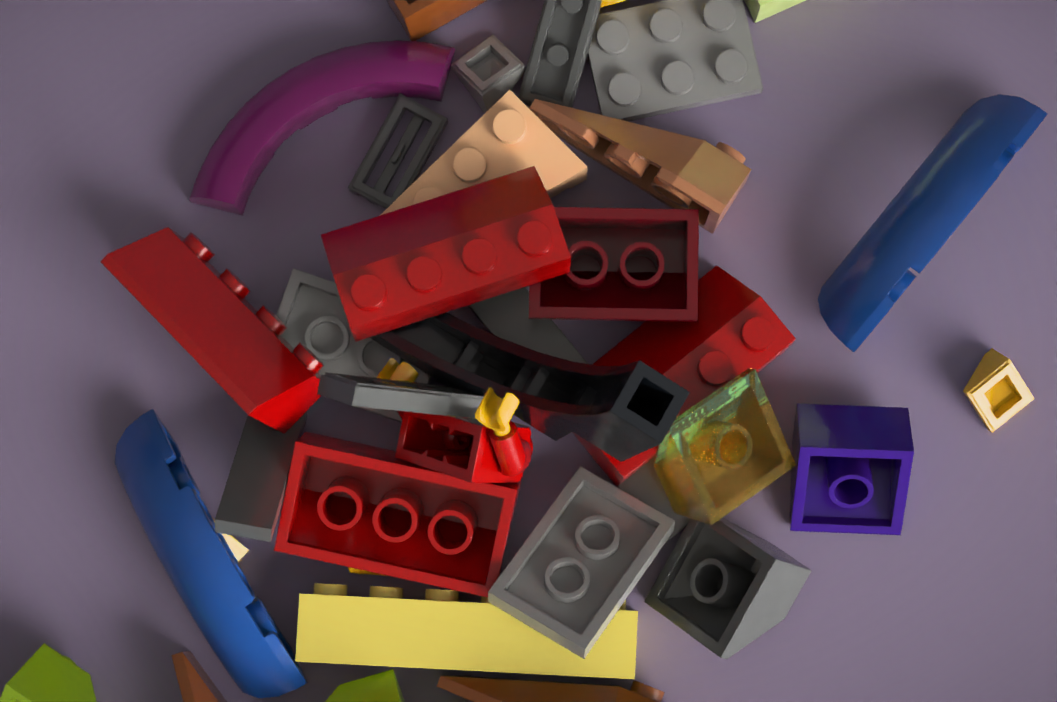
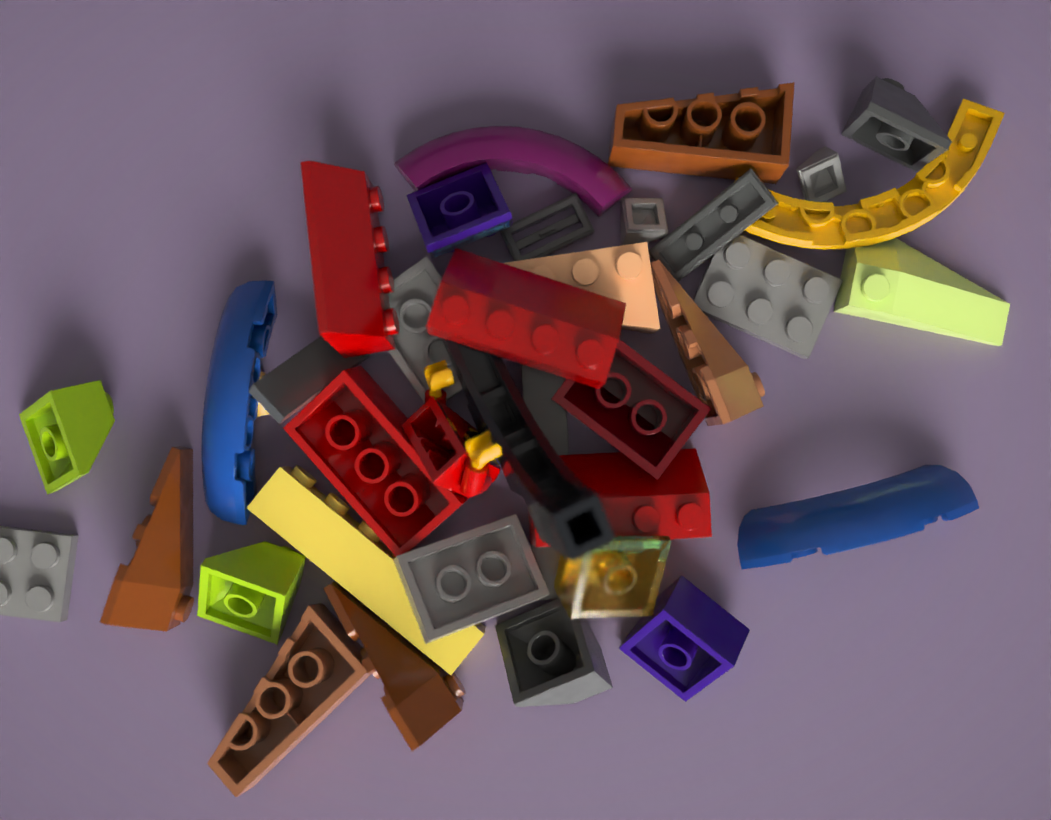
camera: 25 degrees right, 5 degrees up
dark grey tile [317,372,484,418] -> none
yellow slope [963,348,1034,433] -> none
none -> dark purple slope [406,162,513,259]

